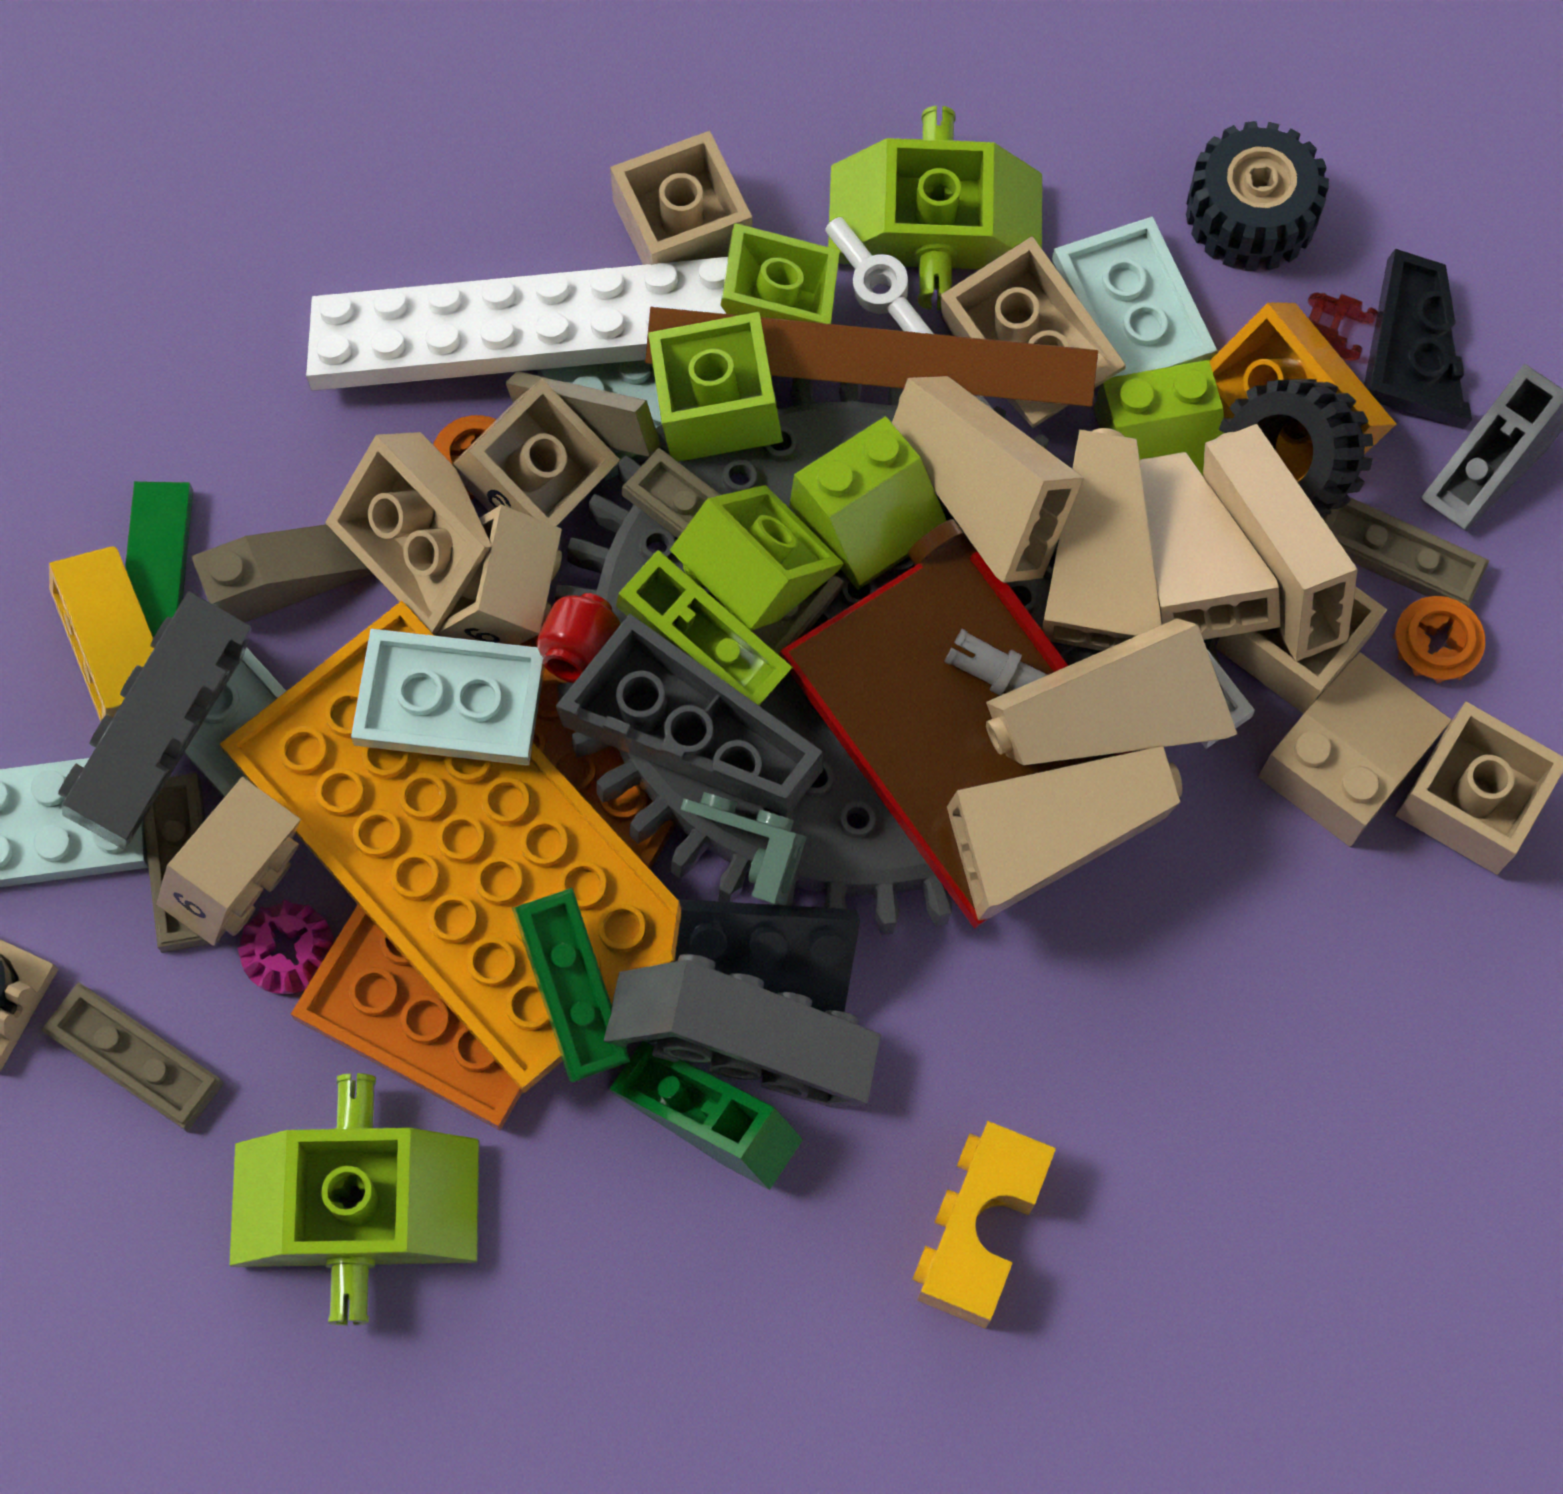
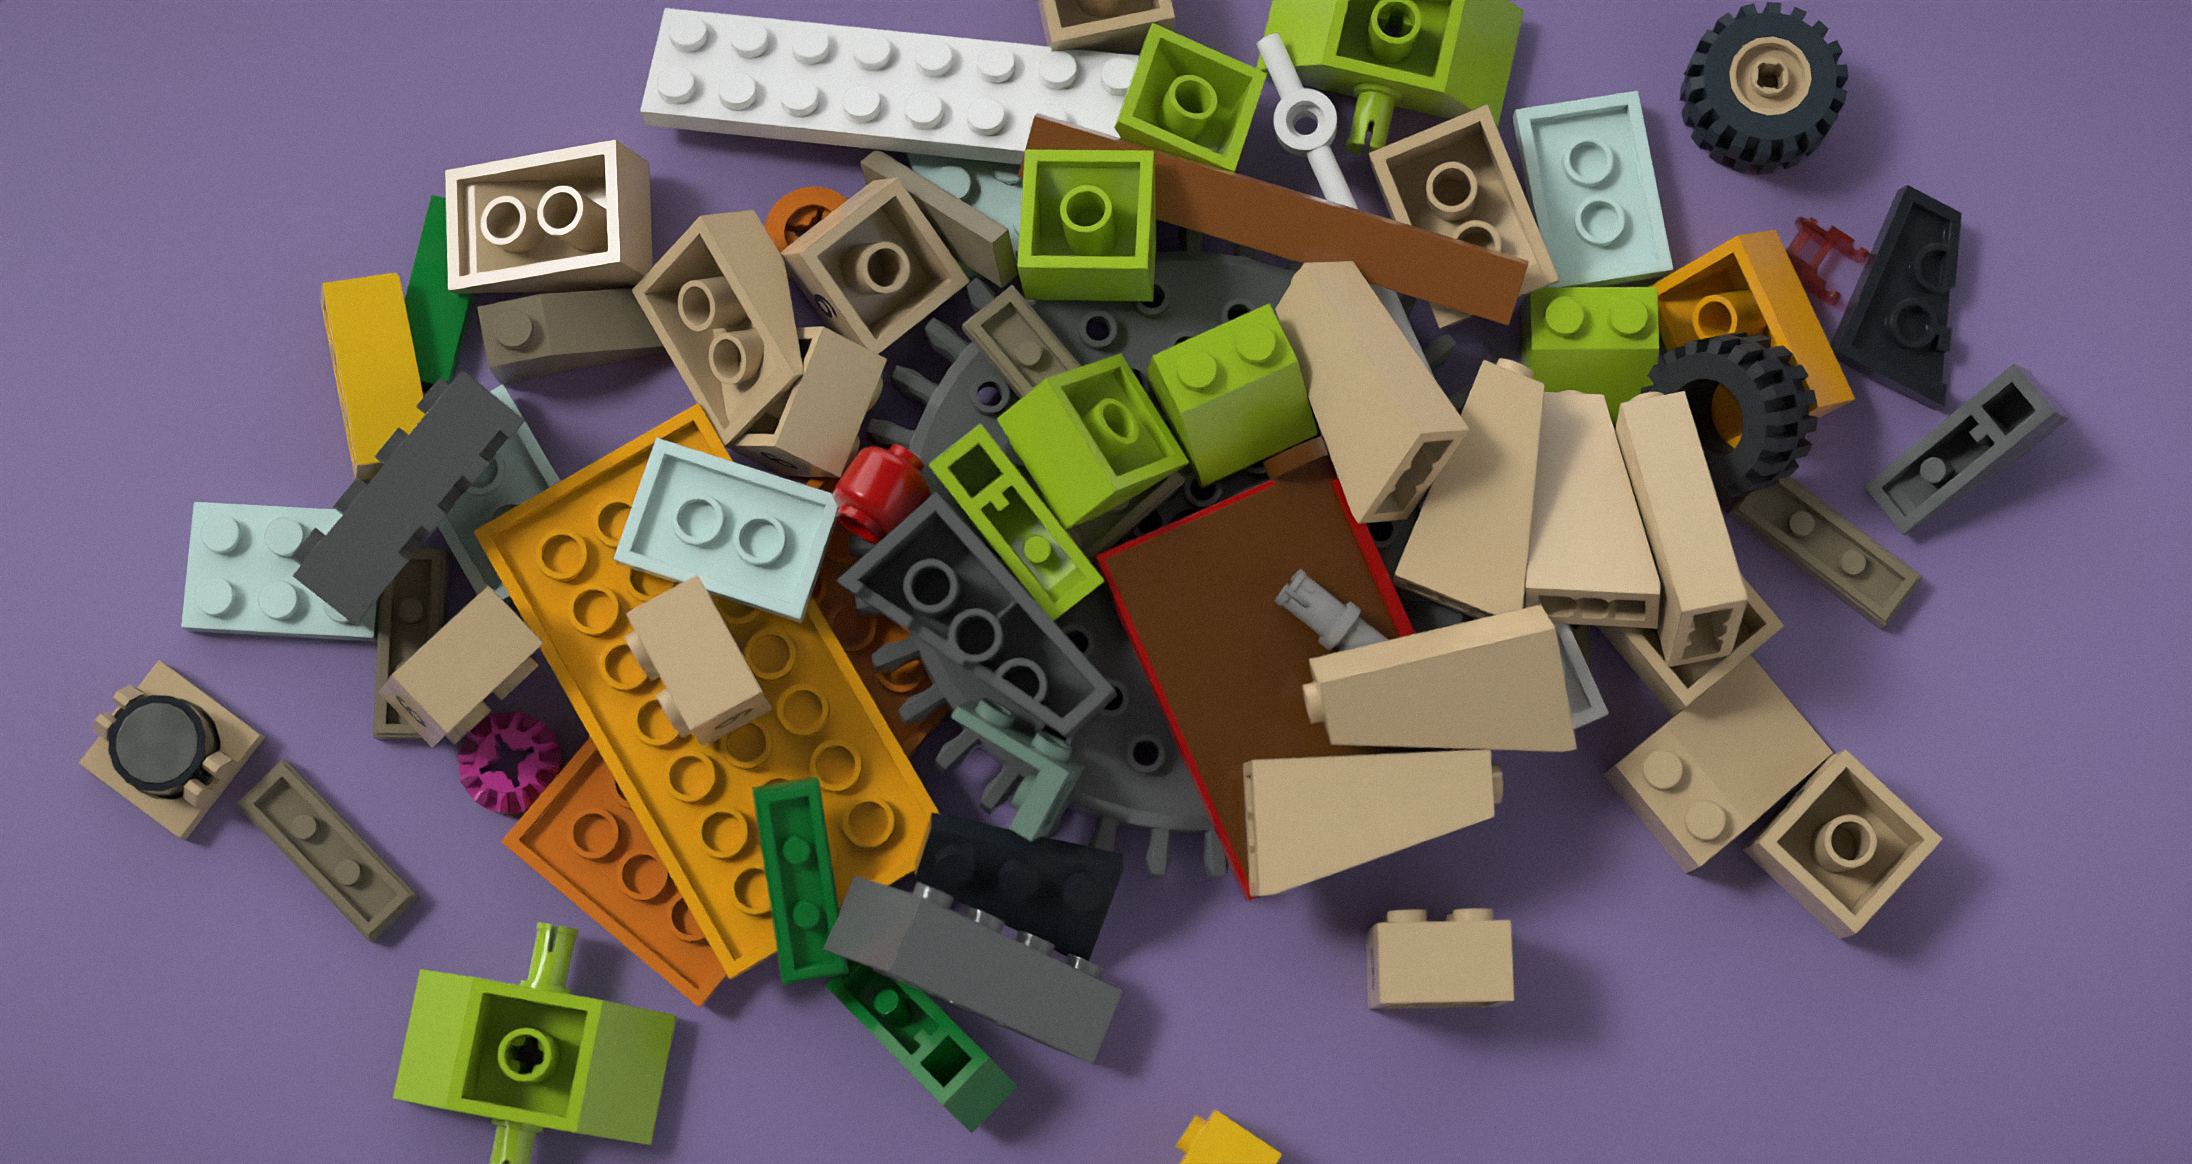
camera: 10 degrees right, 10 degrees up
orange gear [1392,596,1486,684] -> none
none -> tan slope [445,140,653,294]
none -> tan brick [624,575,772,747]
none -> tan brick [1365,908,1514,1010]

